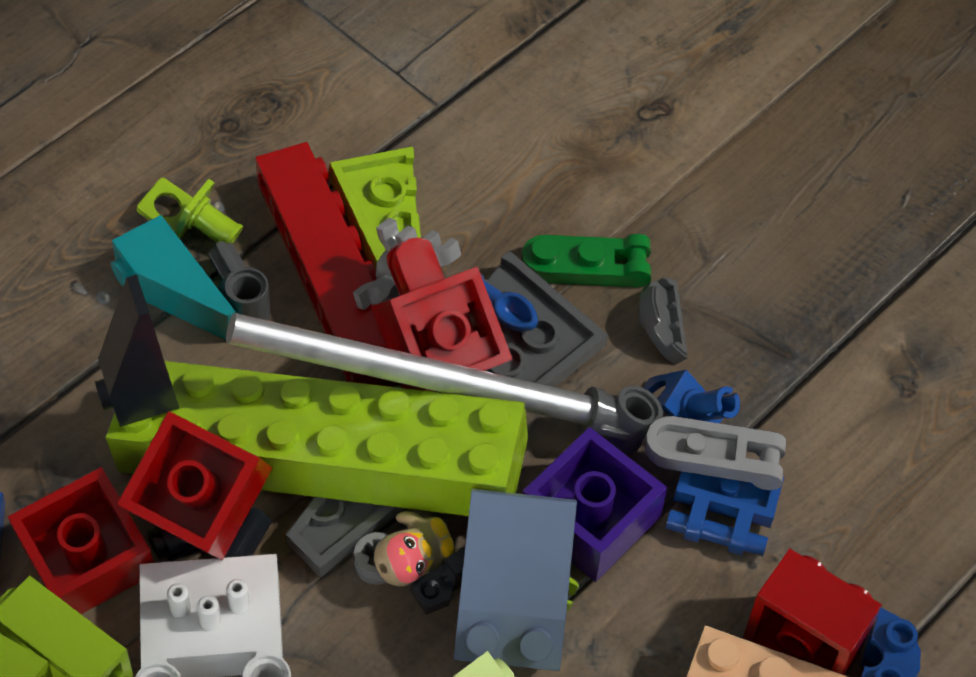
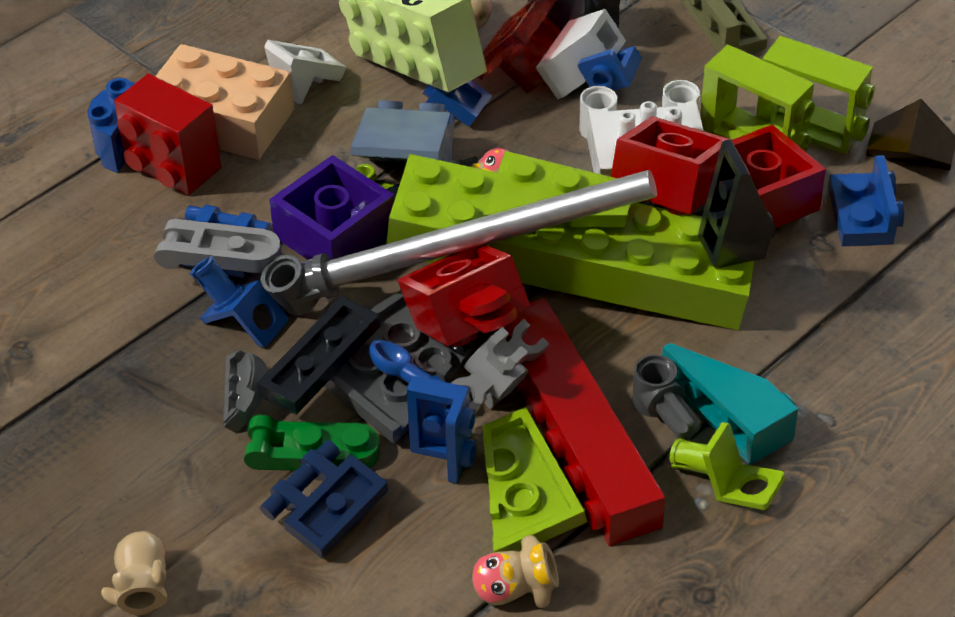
camera: 175 degrees left, 10 degrees down
none -> tan animal [101,531,167,616]
none -> black plate [257,296,380,415]
none -> dark blue plate [260,440,388,559]
none -> blue bracket [406,375,477,484]
none -> animal [472,535,559,608]
none -> lime wing [483,151,631,227]

